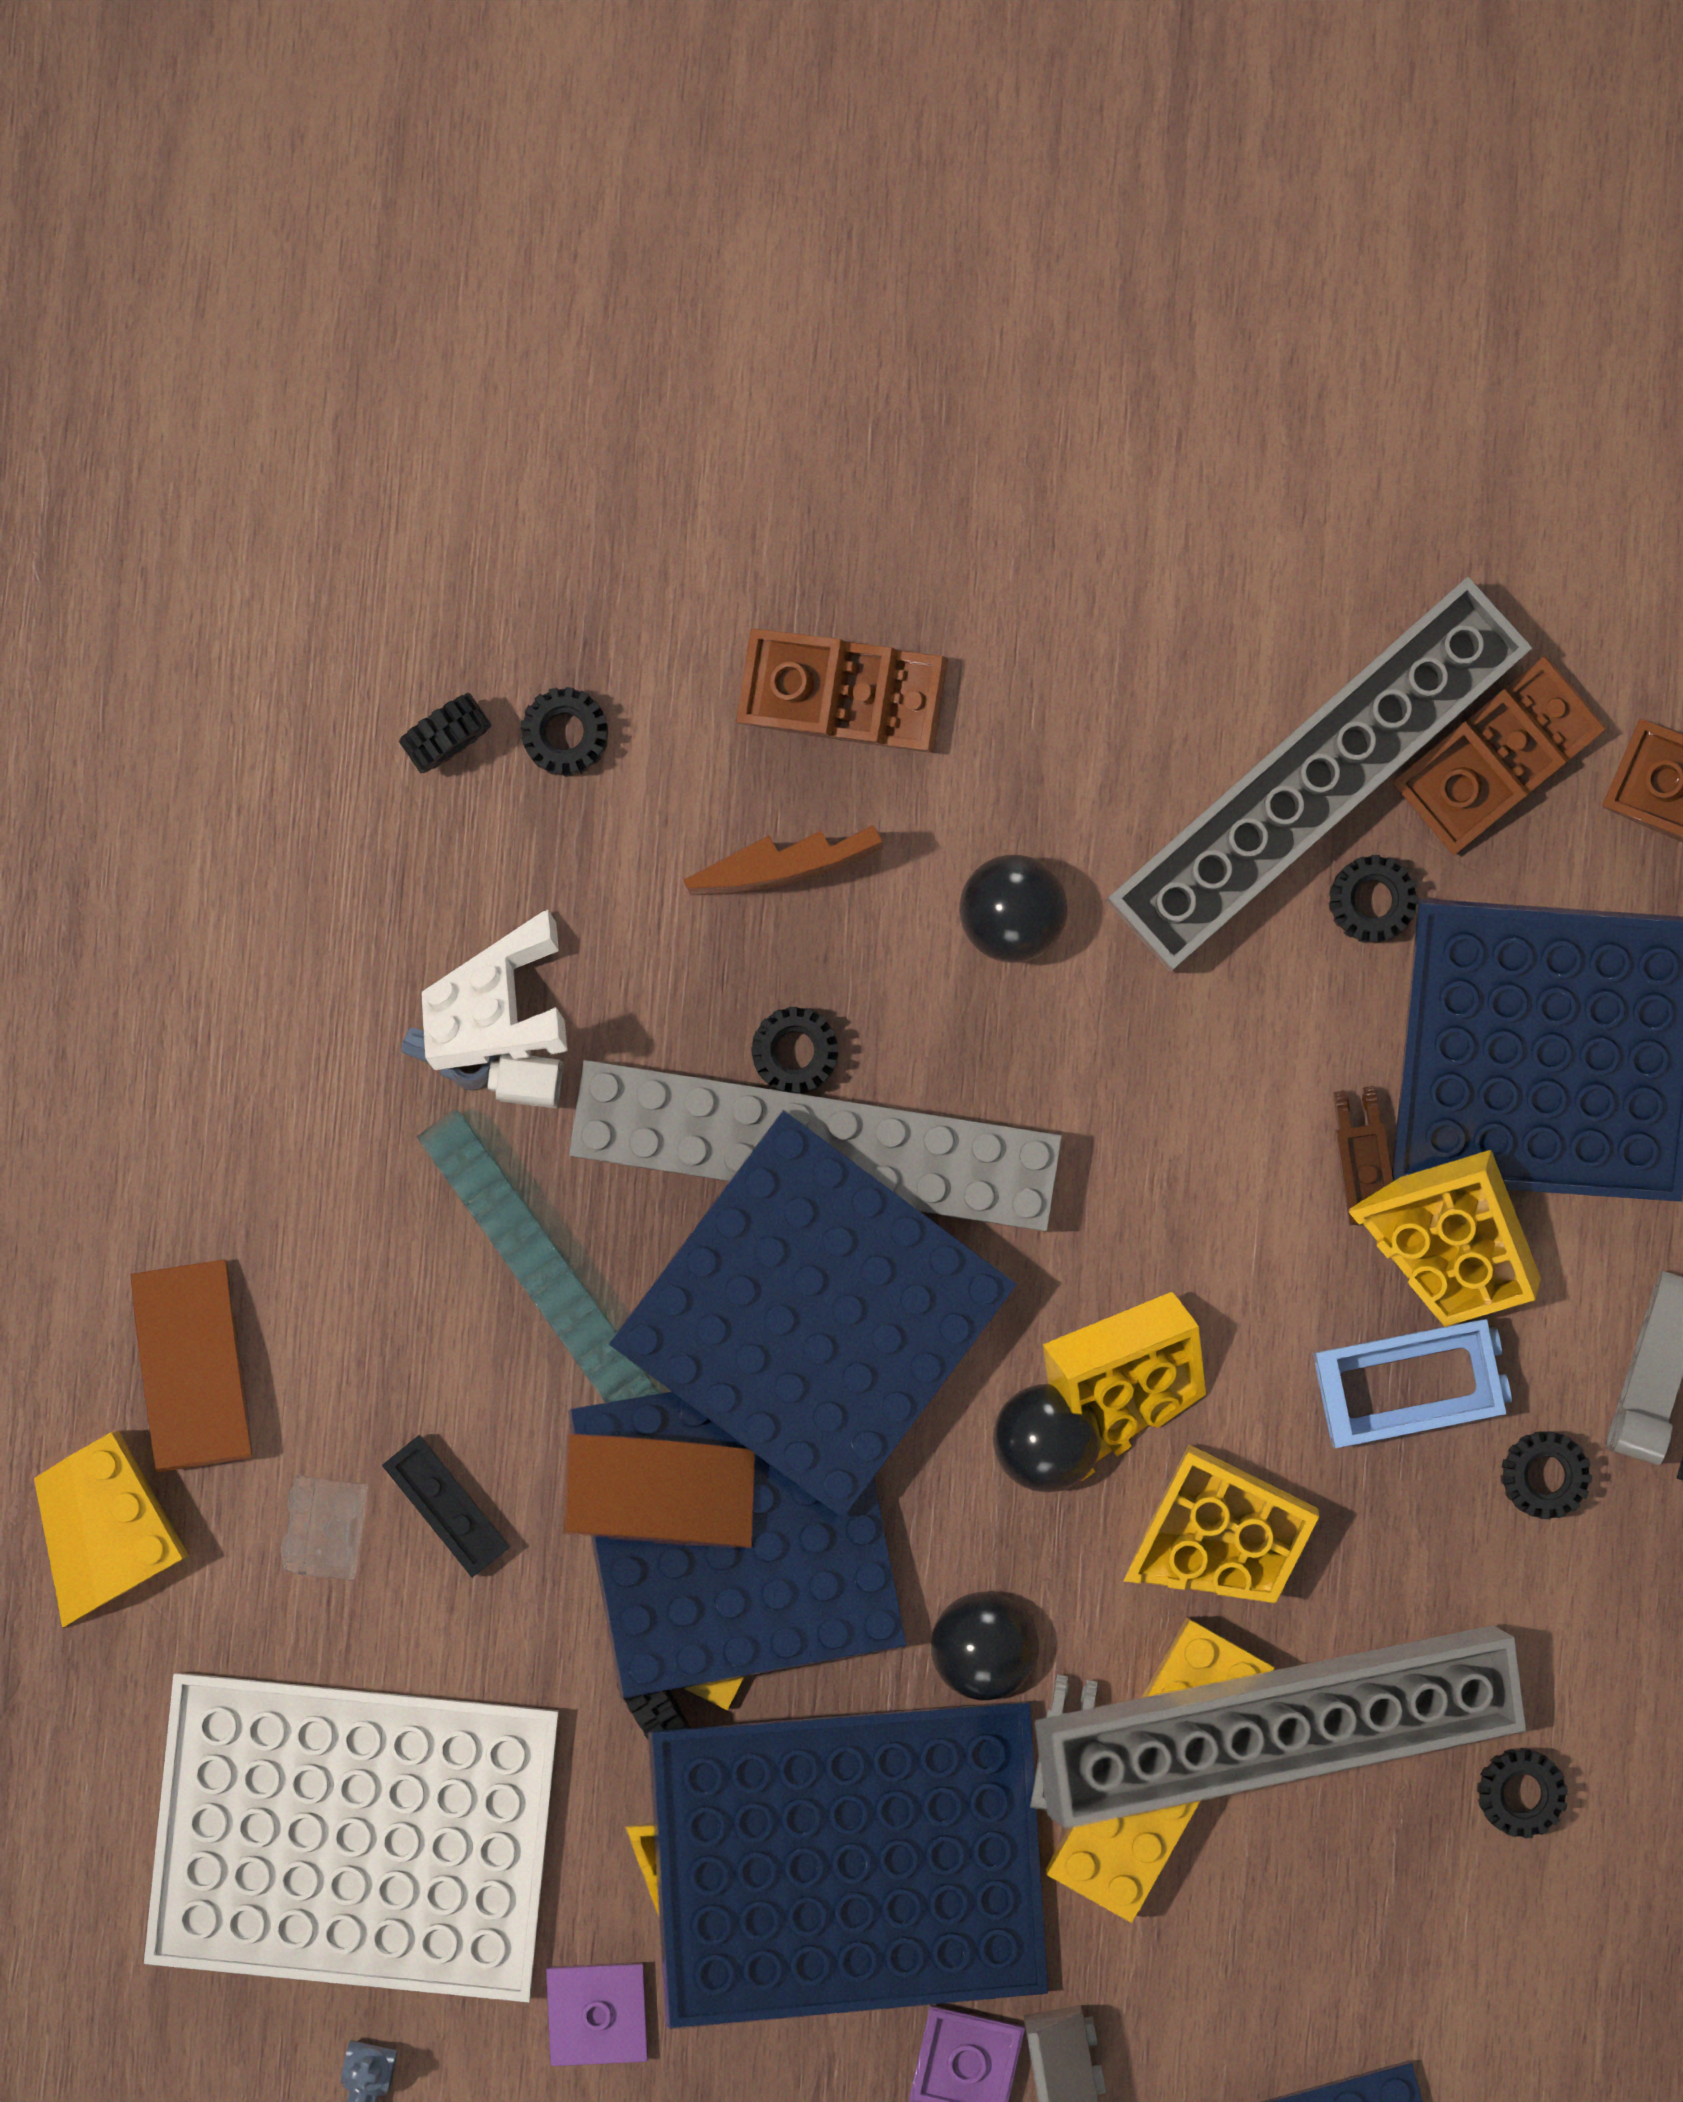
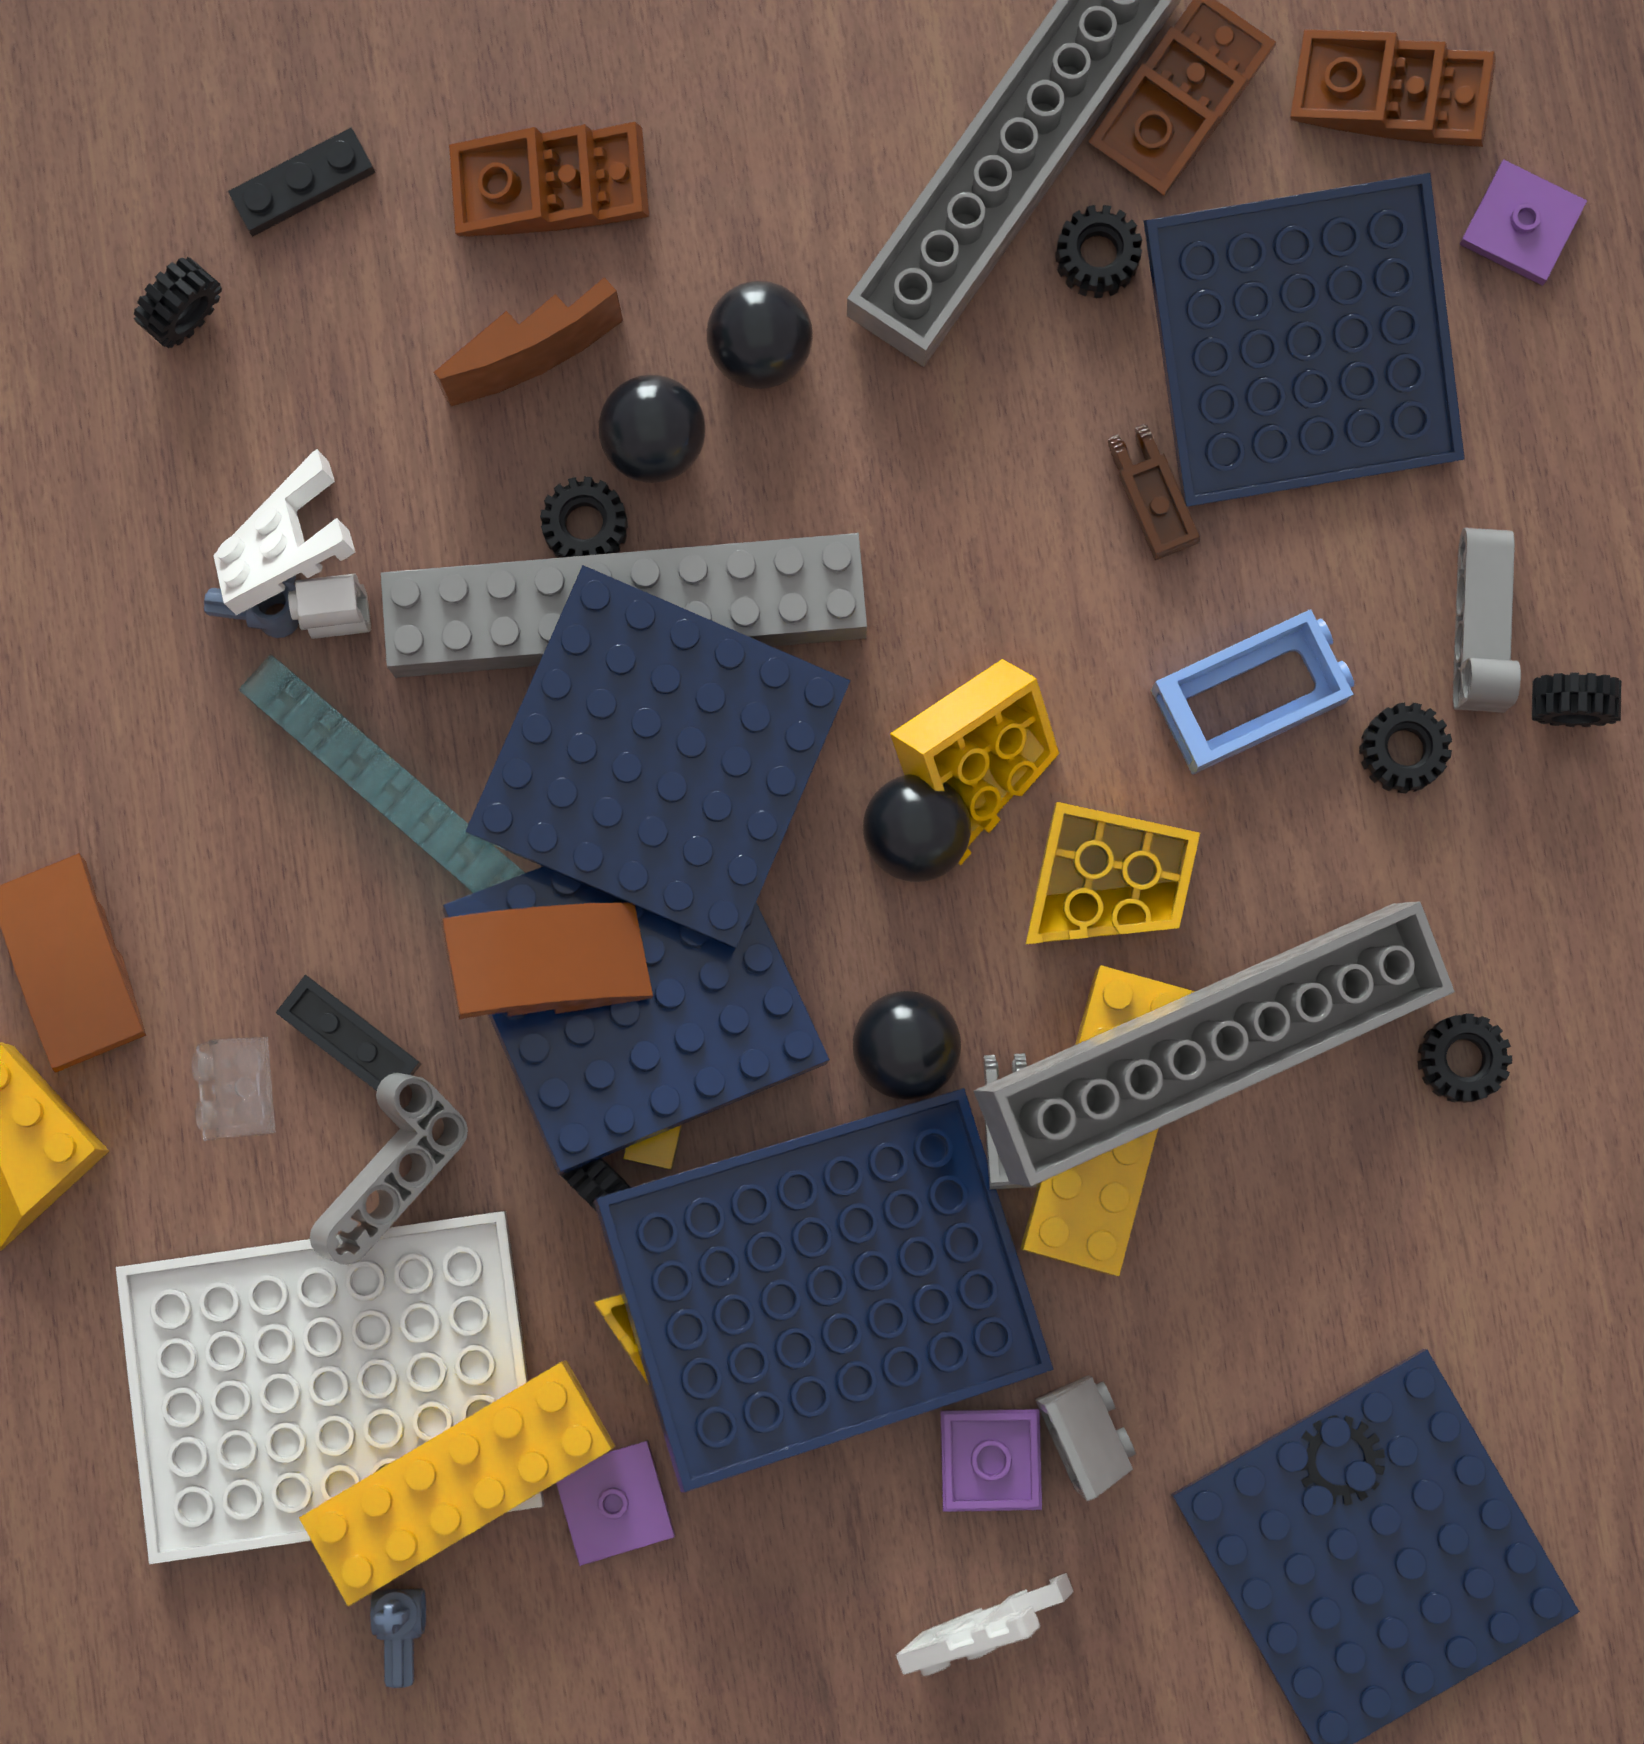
camera: 20 degrees left, 5 degrees down
black tyre [521,687,609,777] -> none
yellow wedge [1349,1150,1541,1327] -> none
none -> black plate [228,127,376,237]
none -> yellow brick [299,1360,615,1606]
none -> light grey beam [310,1073,468,1265]
none -> black piece [599,375,705,483]

